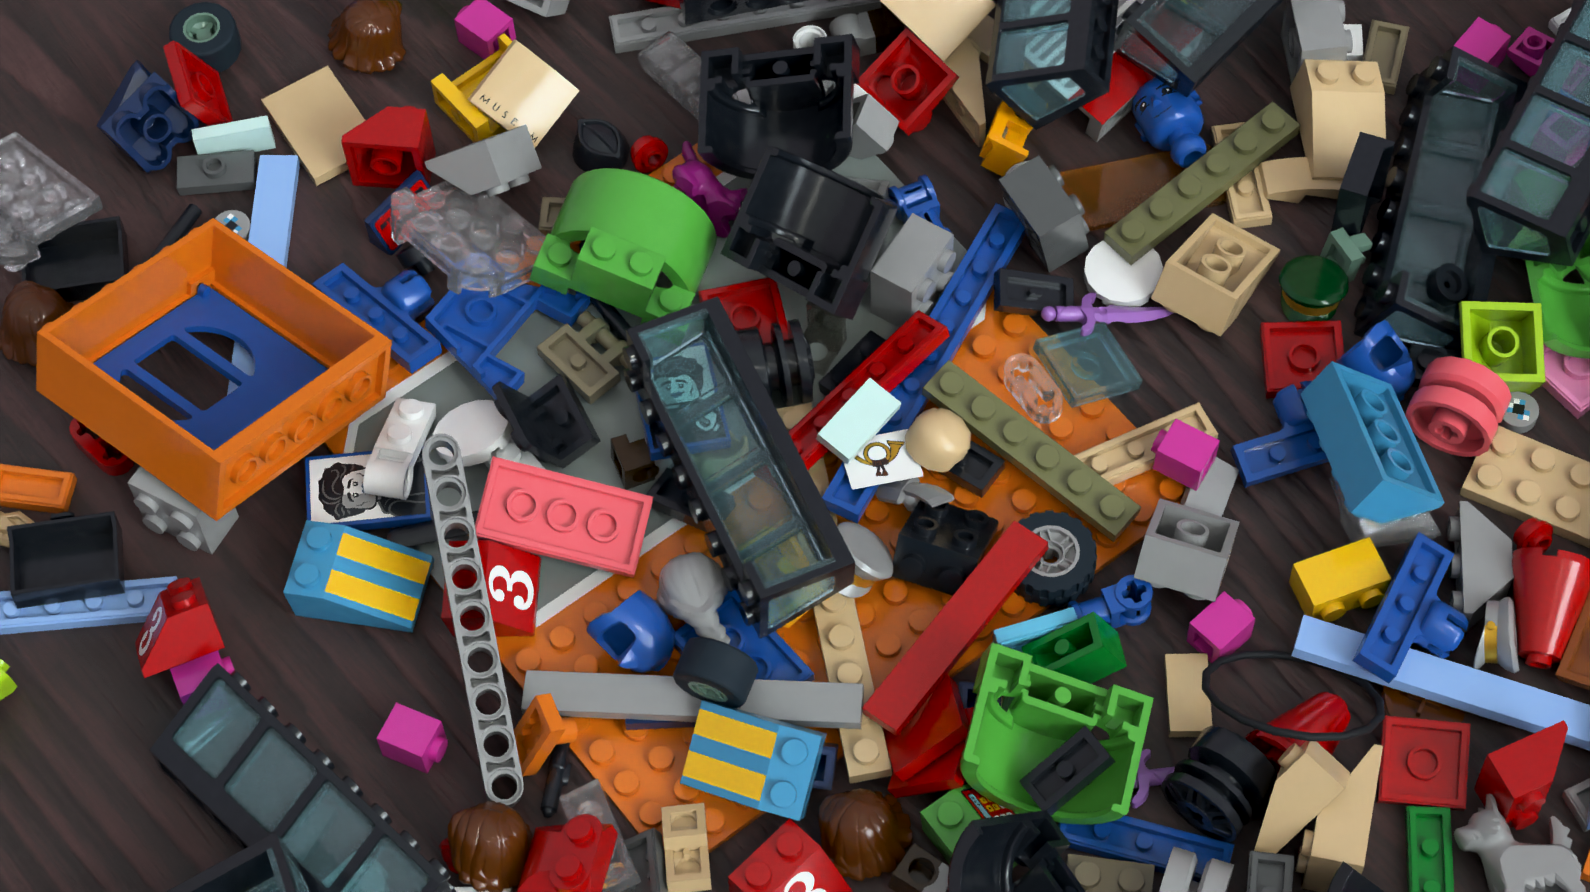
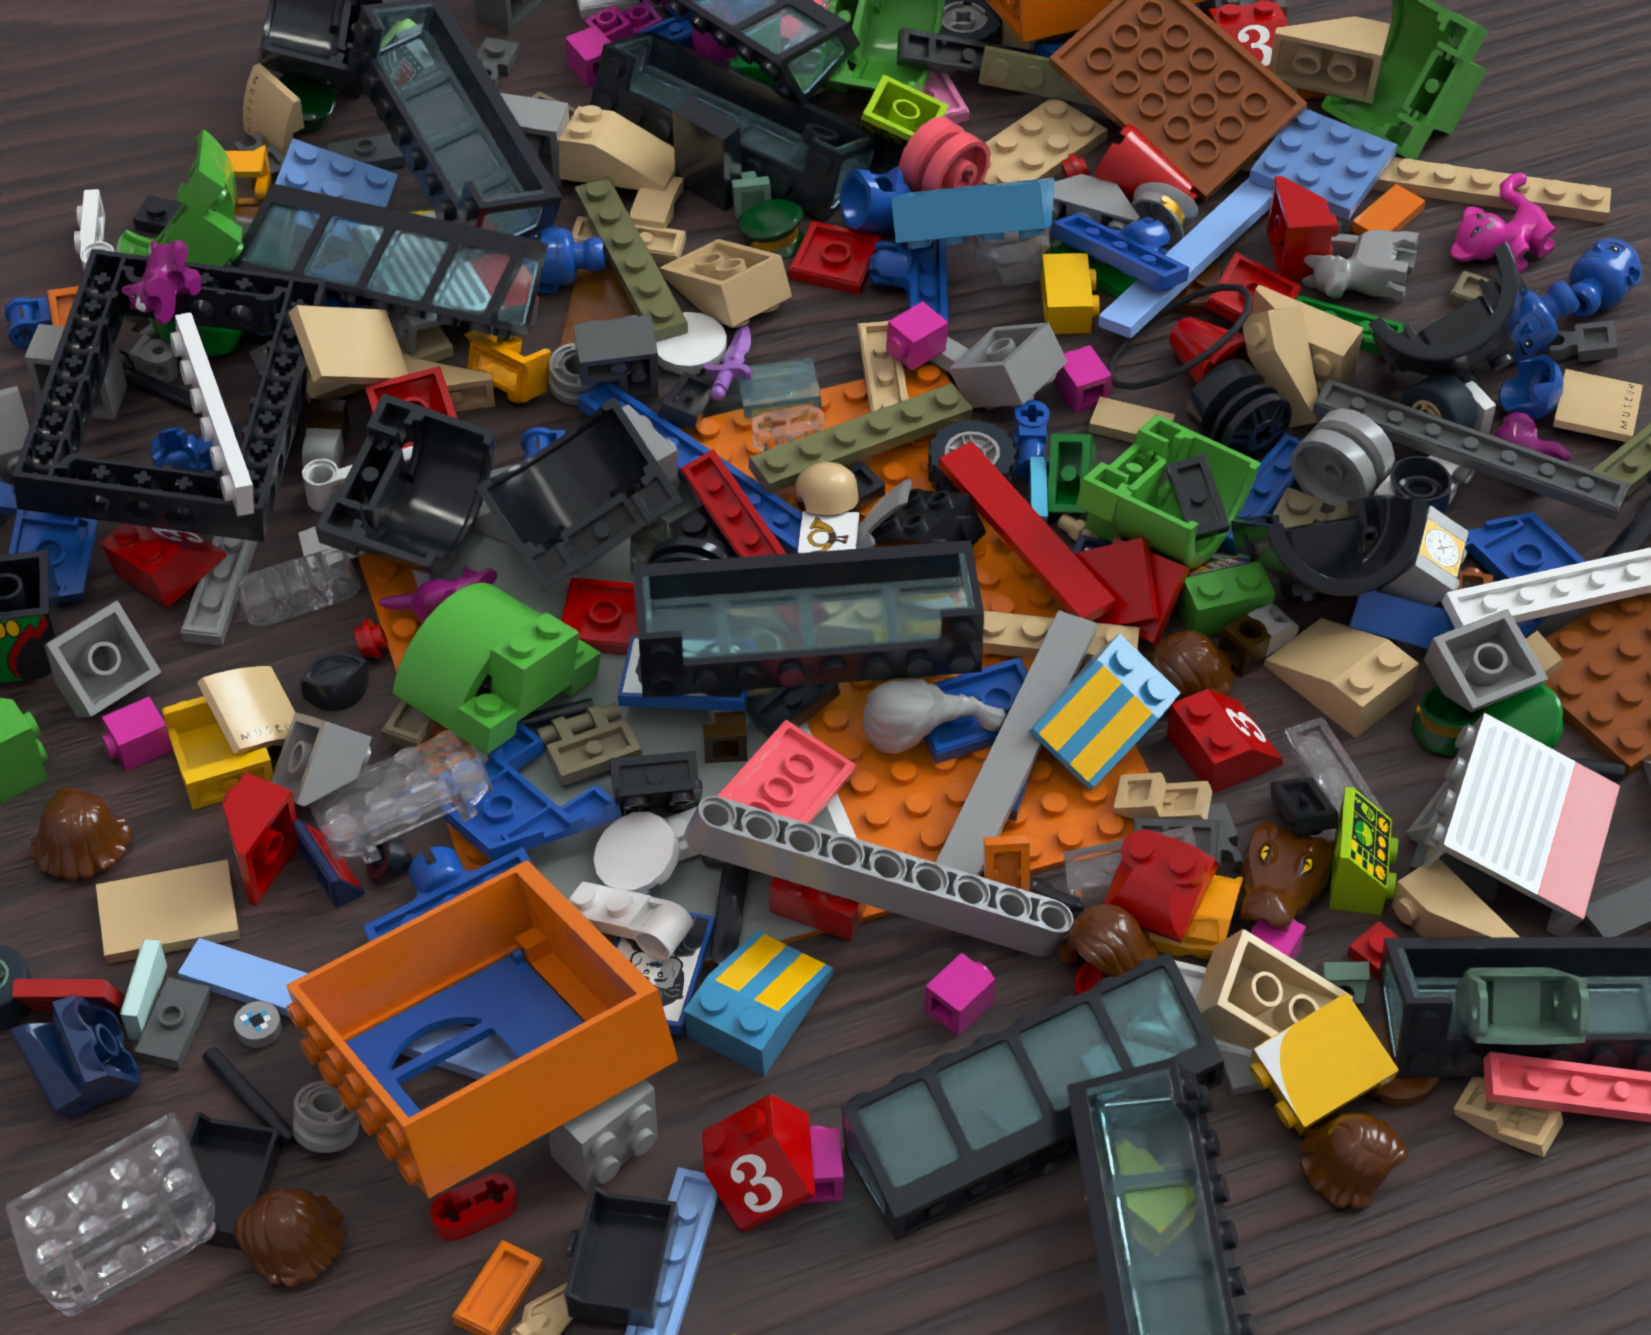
camera: 75 degrees left, 10 degrees down
blue piece [586,590,675,673] -> none
black wheel [673,637,758,708] -> none
light aqua tile [816,378,901,465] -> none

